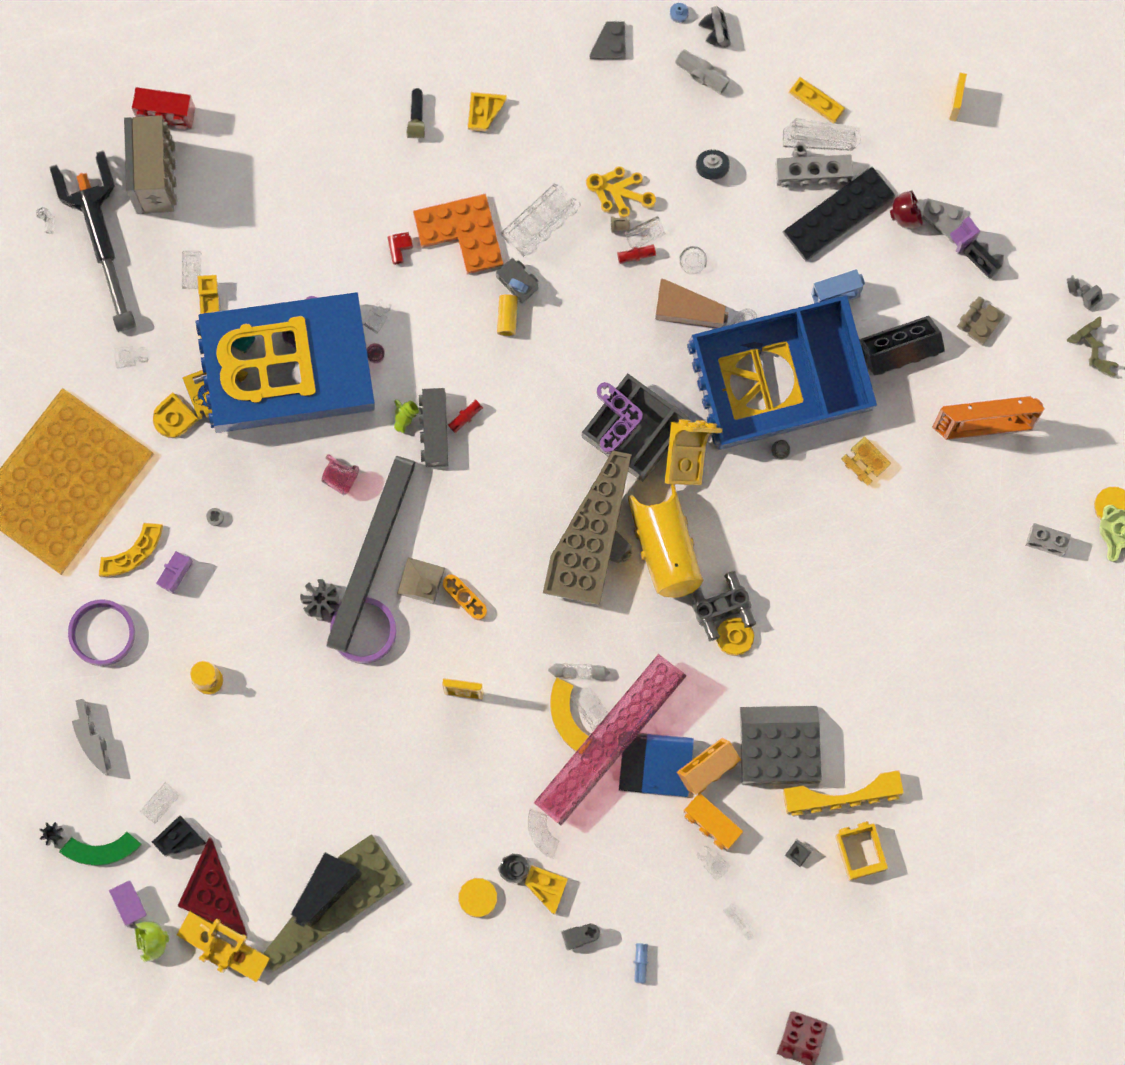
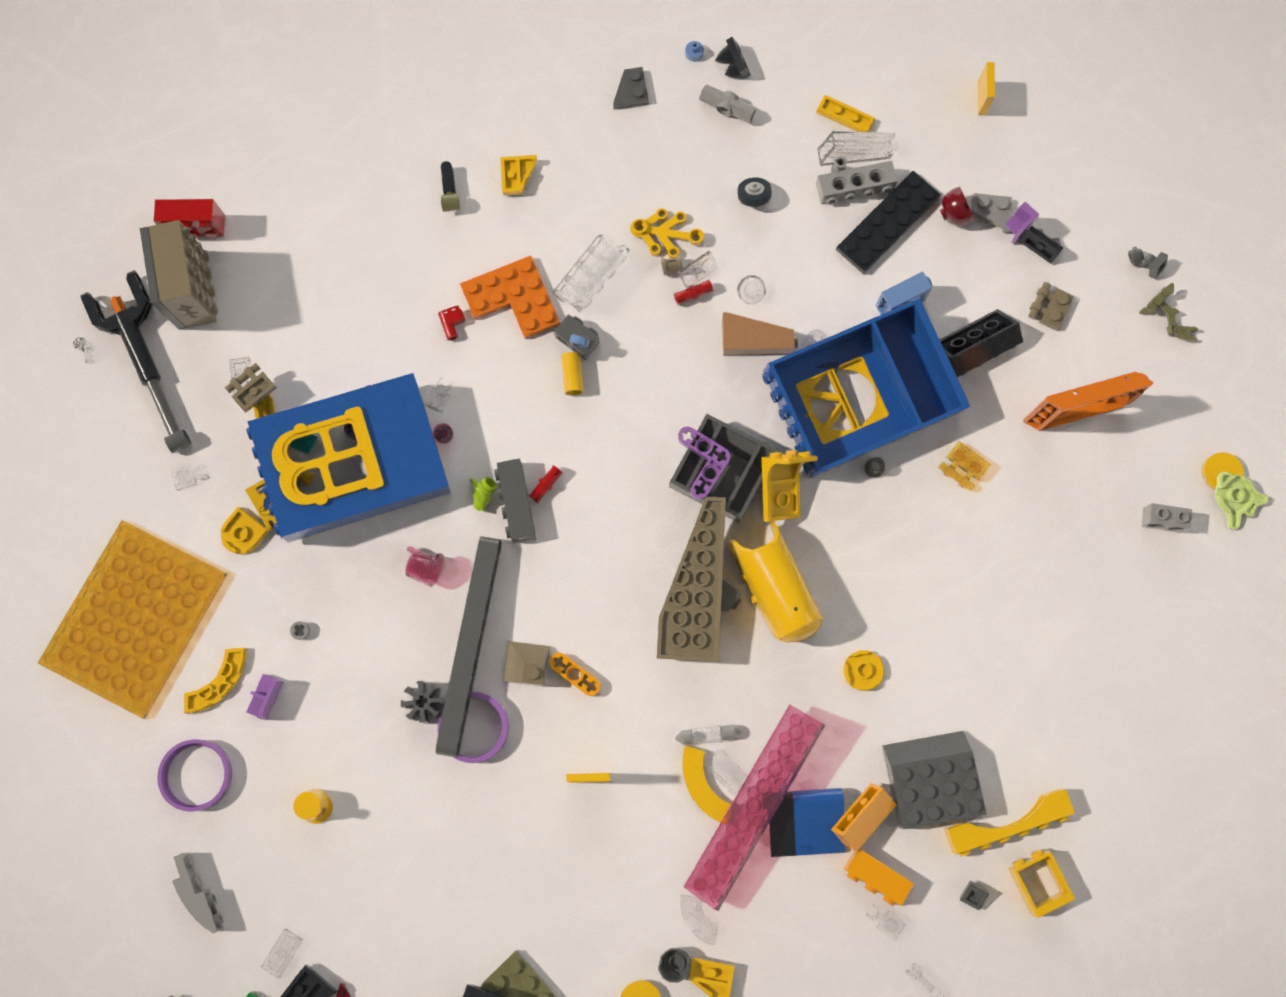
camera: 10 degrees left, 0 degrees up
dark grey piece [691,571,756,641] -> none
none -> dark tan plate [224,363,277,413]

